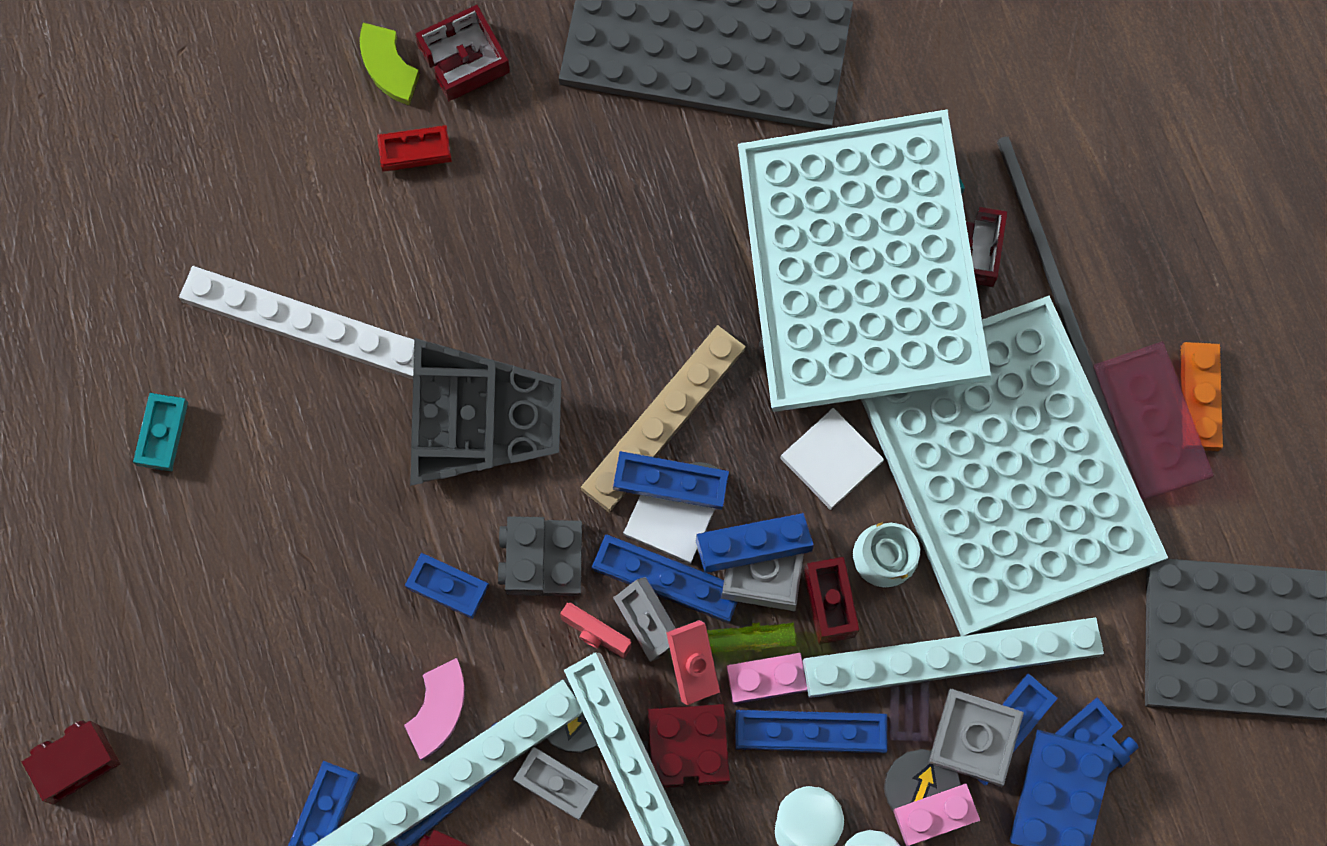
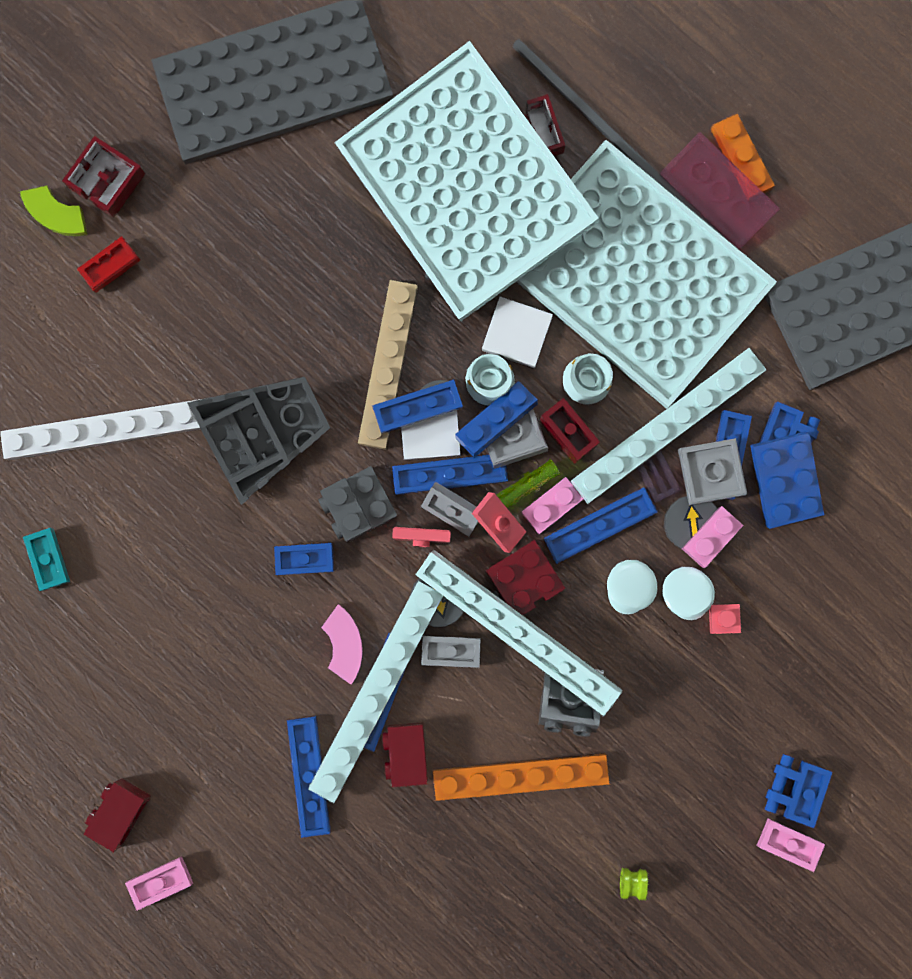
camera: 25 degrees left, 10 degrees up
none -> light aqua piece [466,354,515,406]

